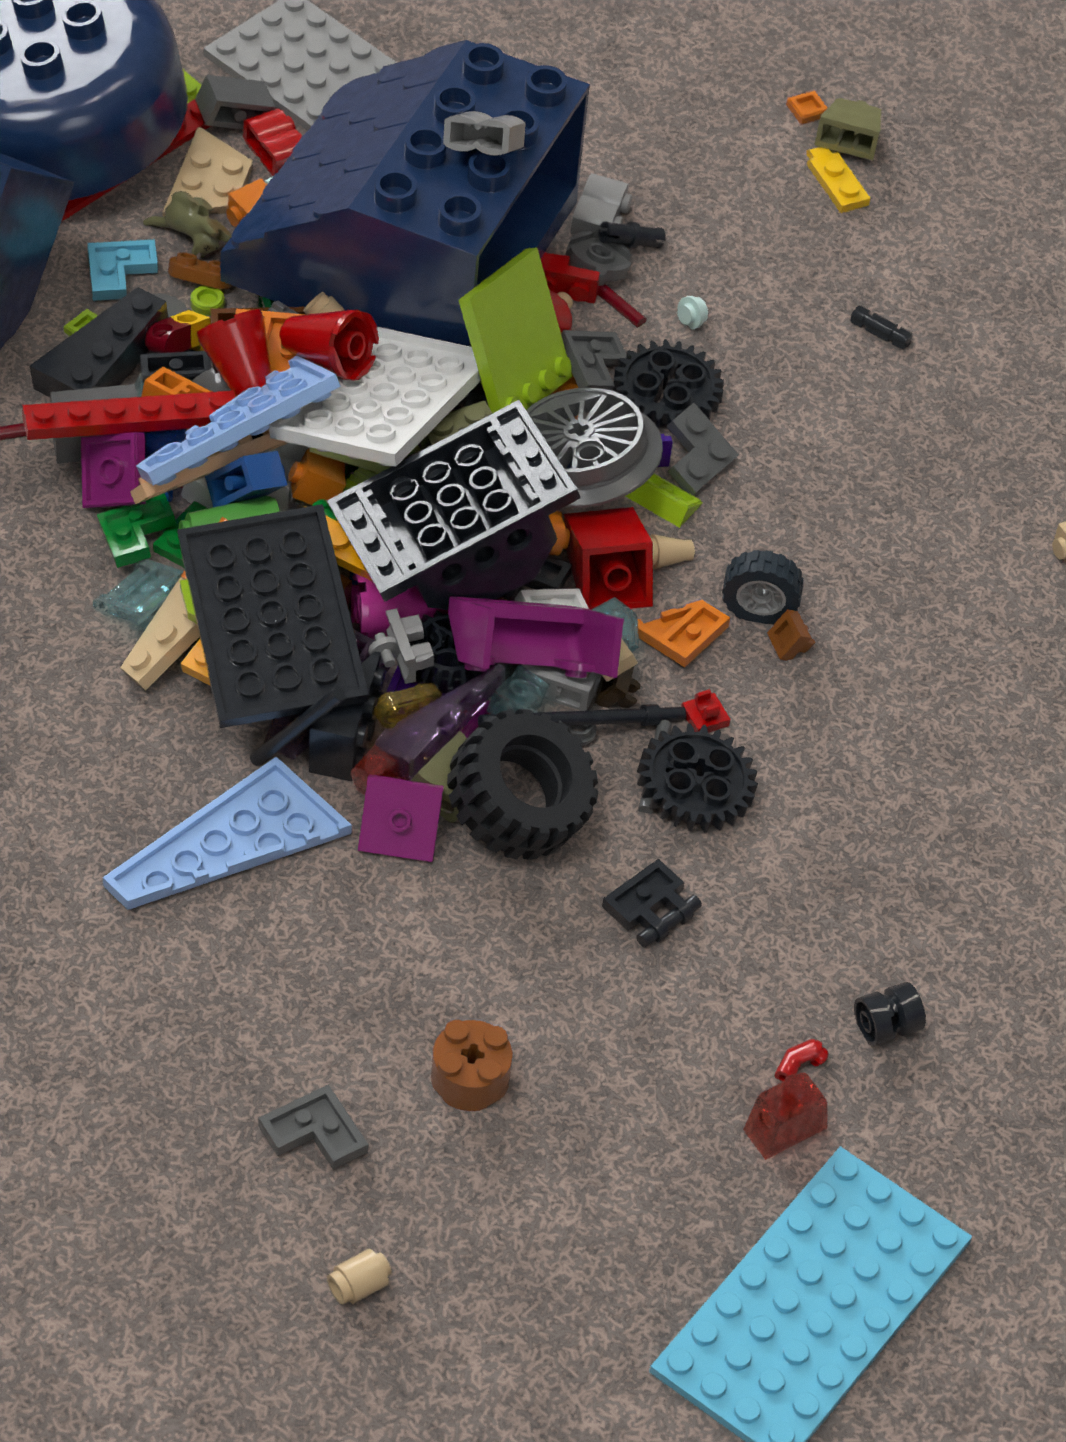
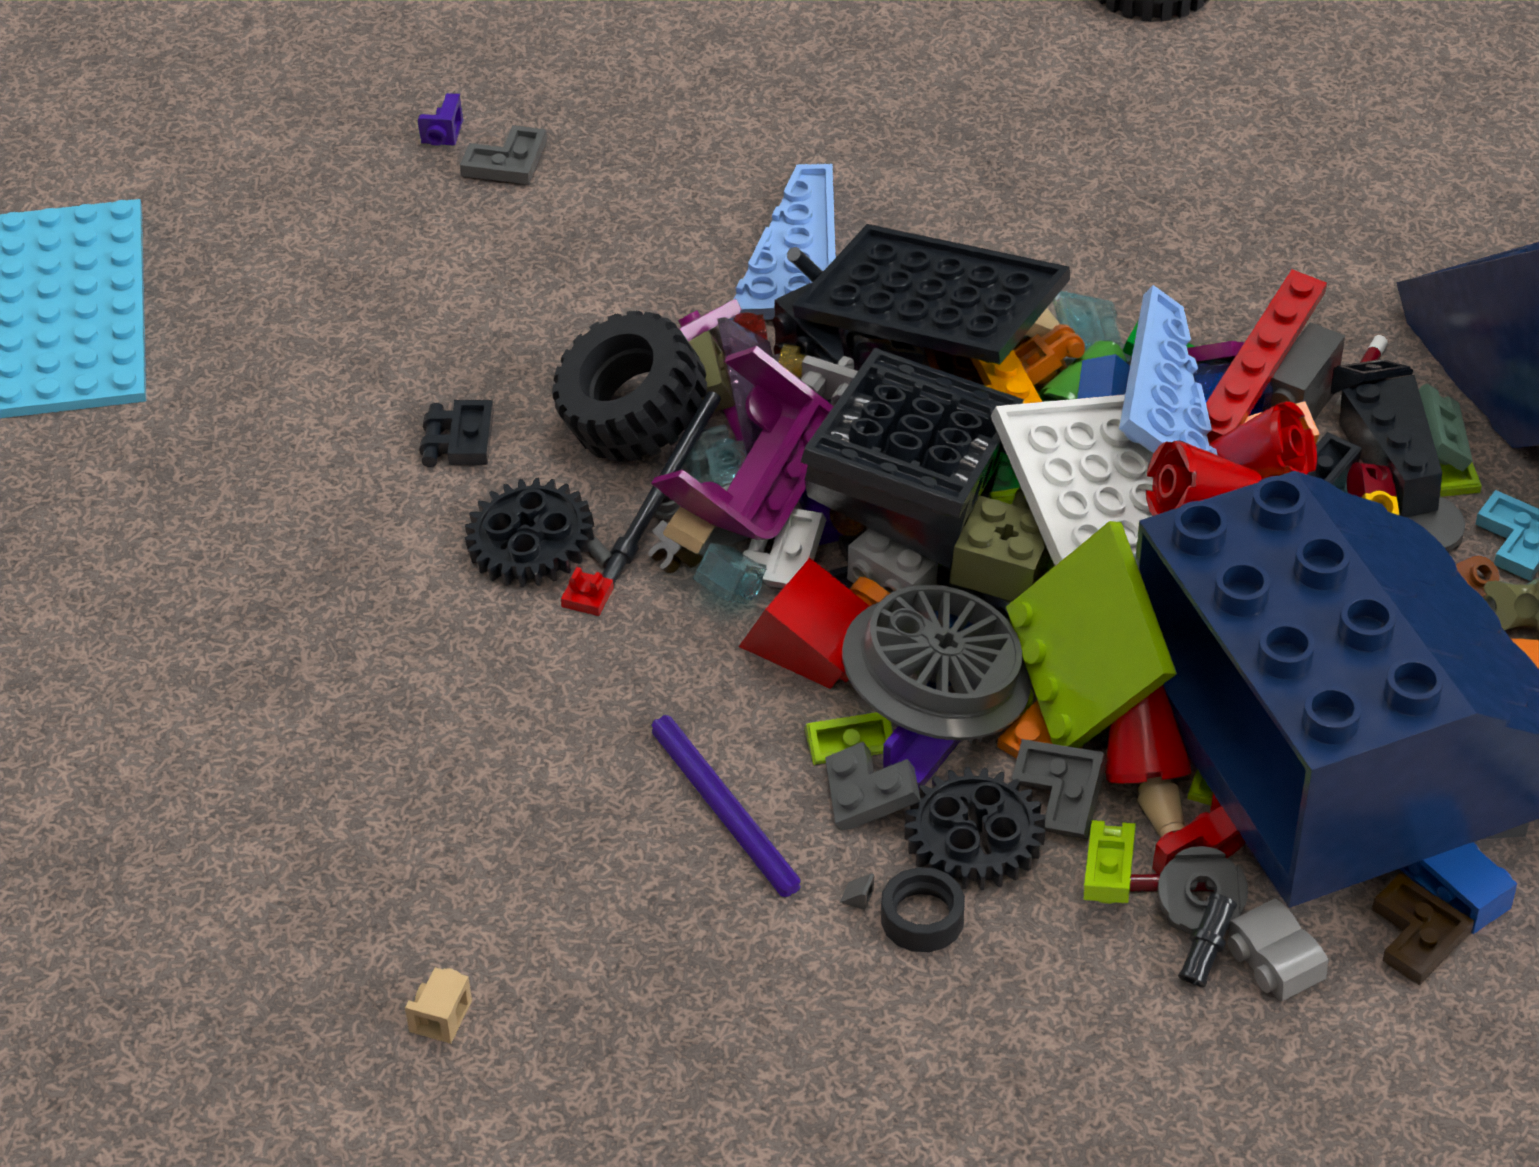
camera: 140 degrees right, 5 degrees down
tan brick [327,1249,391,1305] -> none
dark orange brick [431,1020,513,1111] -> none
light grey brick [443,111,525,155] -> none
orange wing [630,600,730,668] -> none
tan cone [650,534,695,570] -> none
light aqua plate [677,296,708,330] -> none
black wheel [722,550,804,625] -> none
clear red torso [743,1073,828,1160] -> none
dark orange tile [767,609,816,661] -> none
red arm [774,1039,828,1084] -> none
black axle [850,305,913,350] -> none
black wheel [854,981,926,1046] -> none
none -> dark purple bracket [418,93,464,146]
none -> dark purple axle [651,715,801,897]
none -> dark grey piece [840,874,874,910]
none -> black tyre [881,867,965,953]
none -> lime plate [1084,820,1136,904]
none -> black slope [1331,359,1413,395]
none -> sand green plate [1419,384,1473,472]

